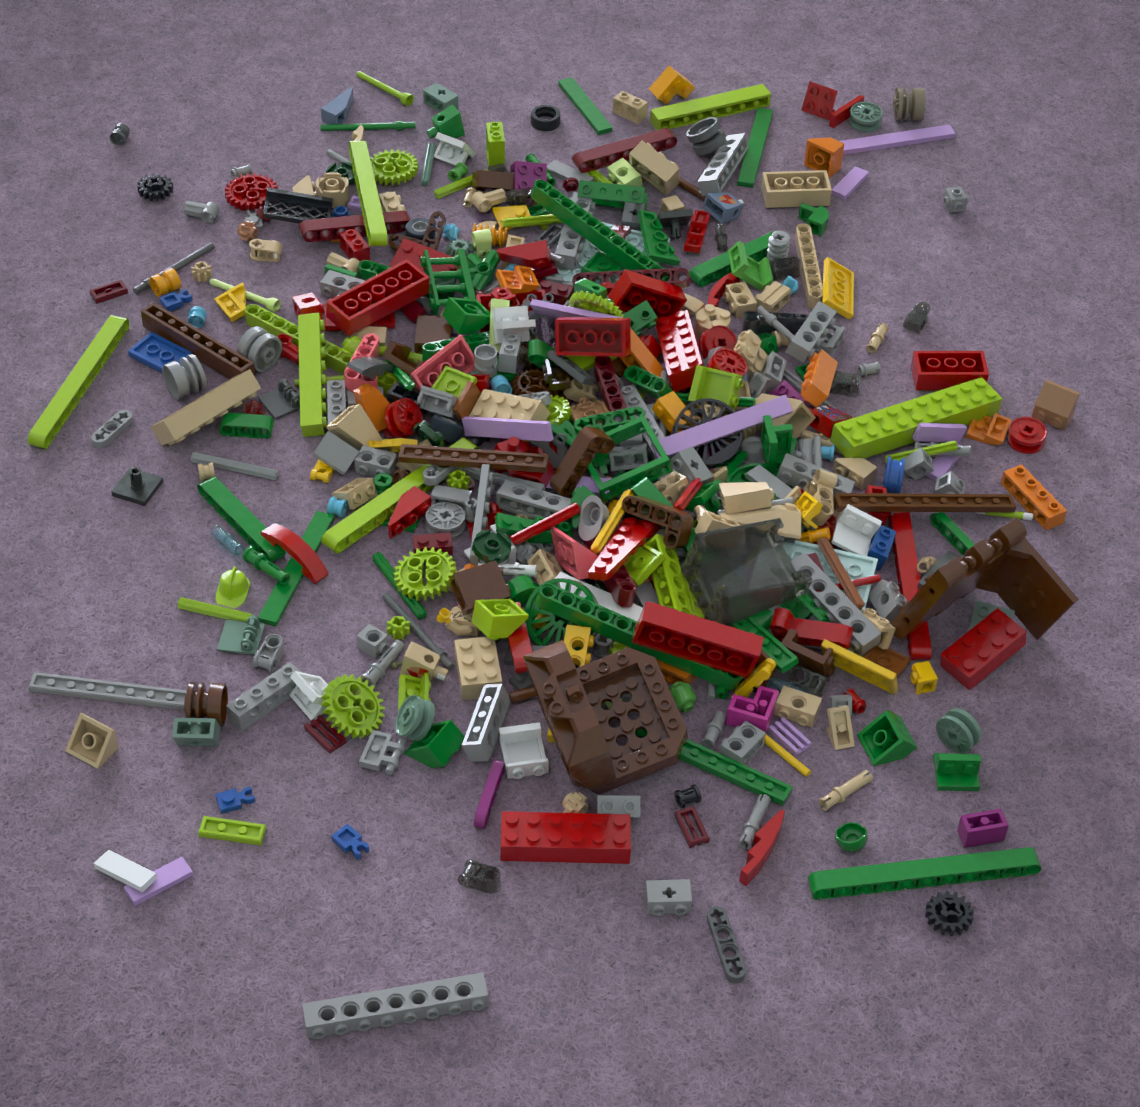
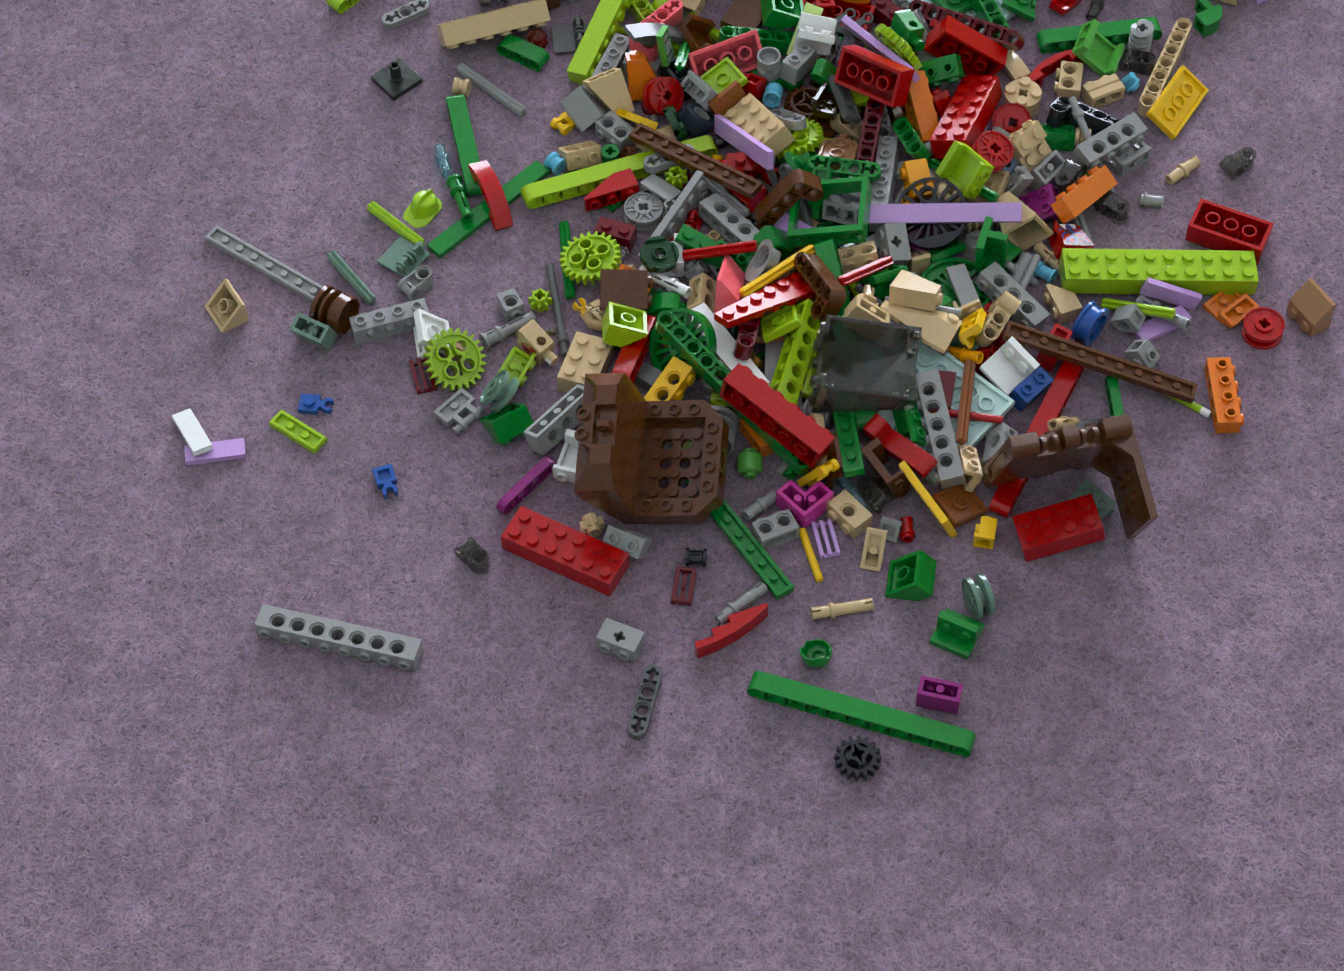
camera: 30 degrees right, 10 degrees up
none -> sand green axle [327,250,376,305]
none -> bright green tile [656,25,674,67]
none -> clear smoke piece [1055,159,1087,194]

